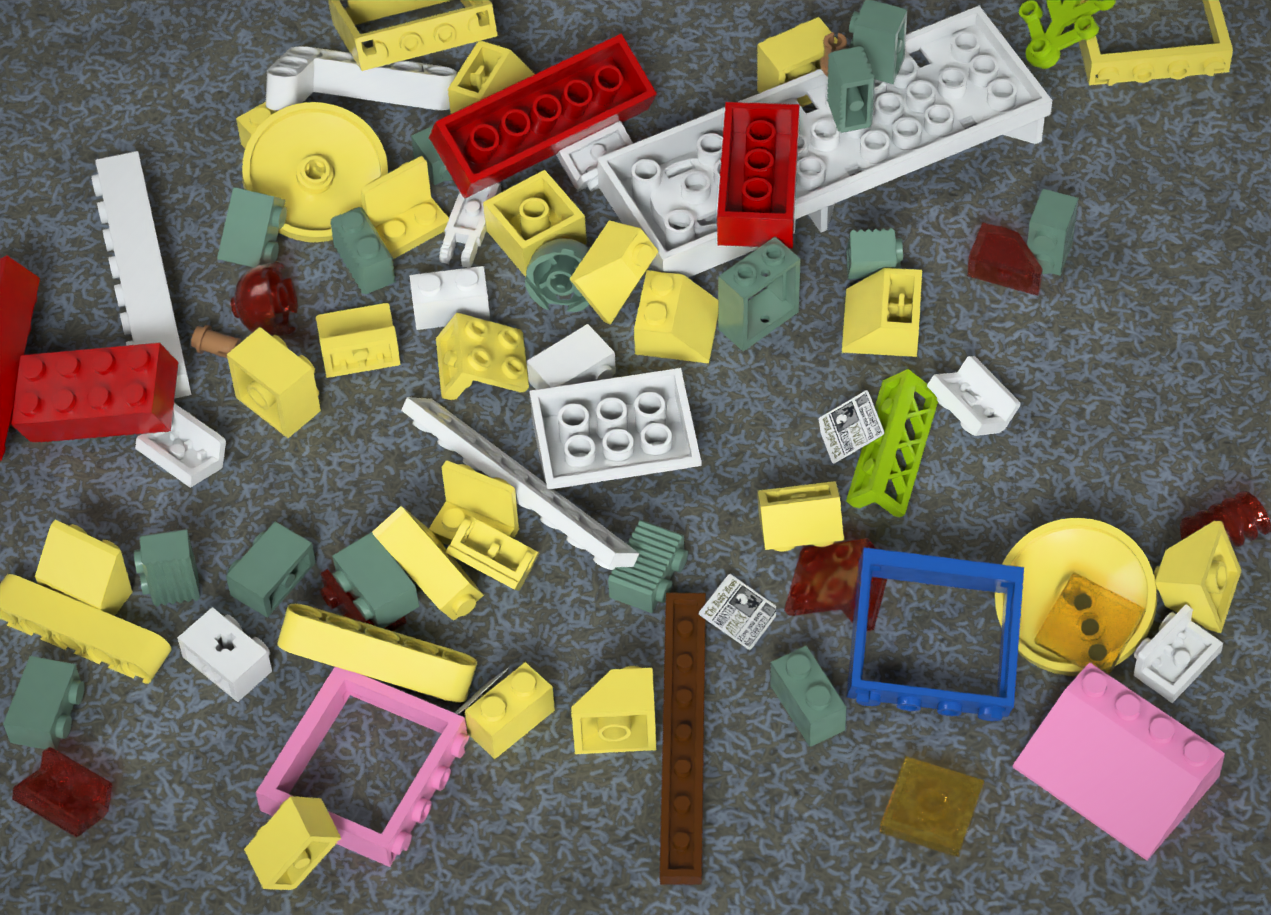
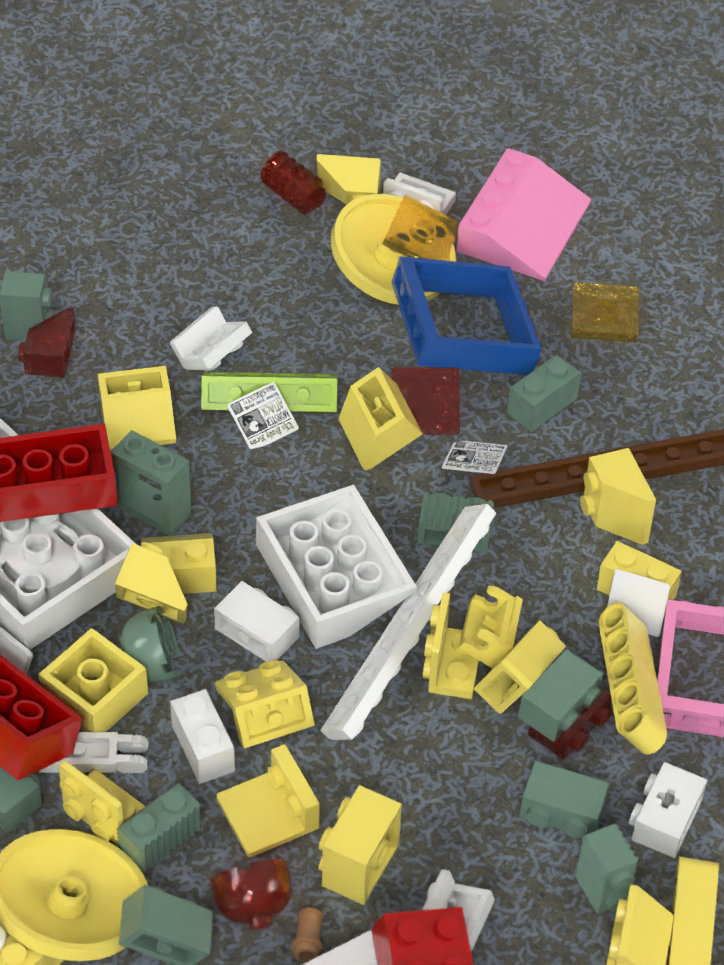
camera: 110 degrees left, 5 degrees down
sand green brick [846,228,903,279] -> none

